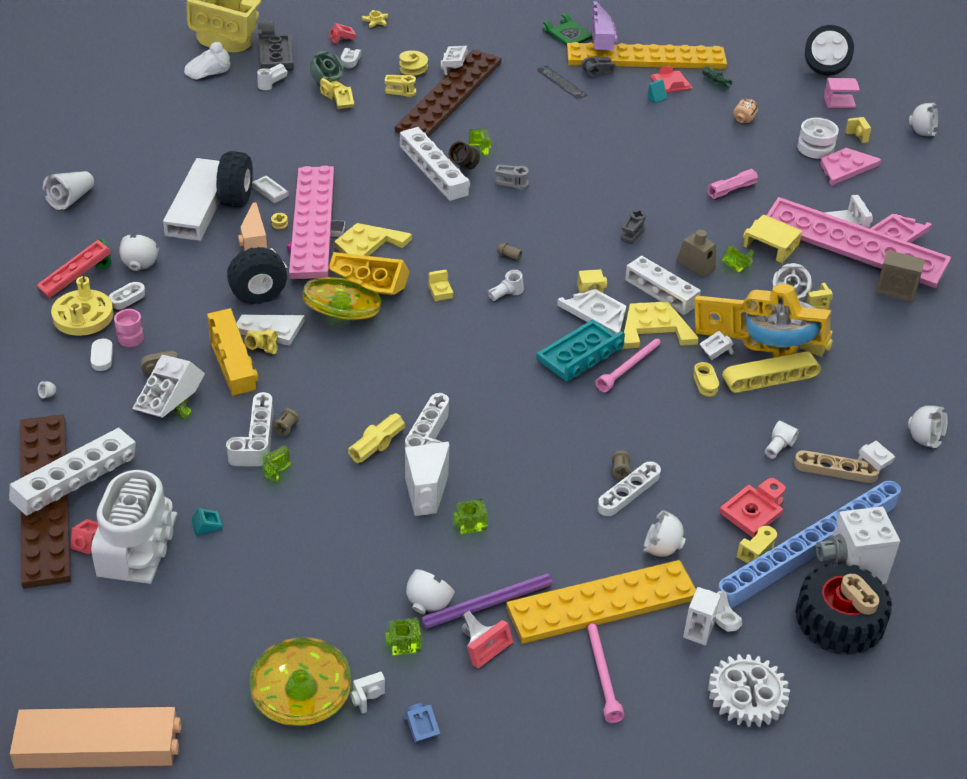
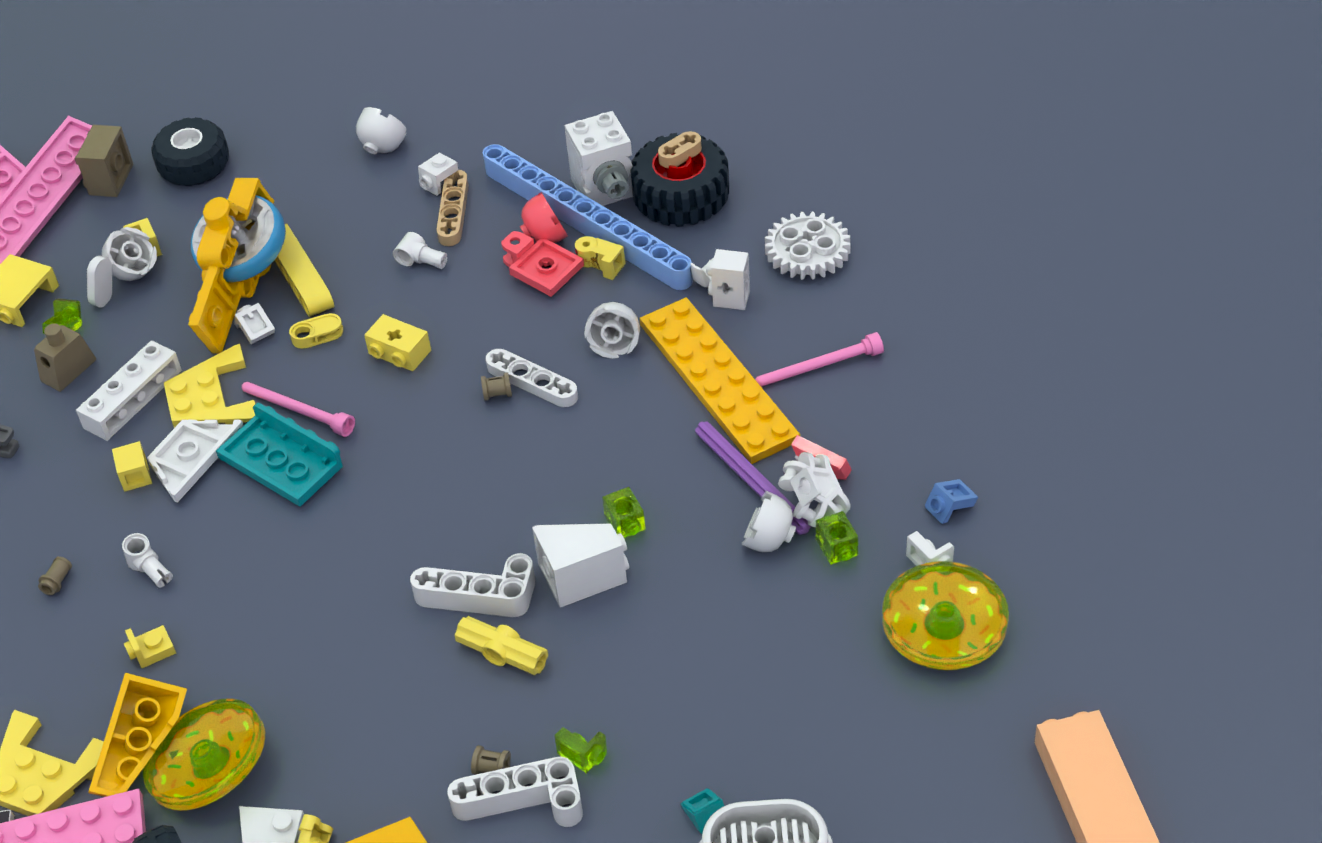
camera: 95 degrees left, 5 degrees up
none -> white tile [87,256,112,307]
none -> black wheel [151,117,229,186]
none -> light yellow brick [364,314,431,371]
none -> coral cylinder [520,192,568,243]
none -> white piece [778,452,850,527]

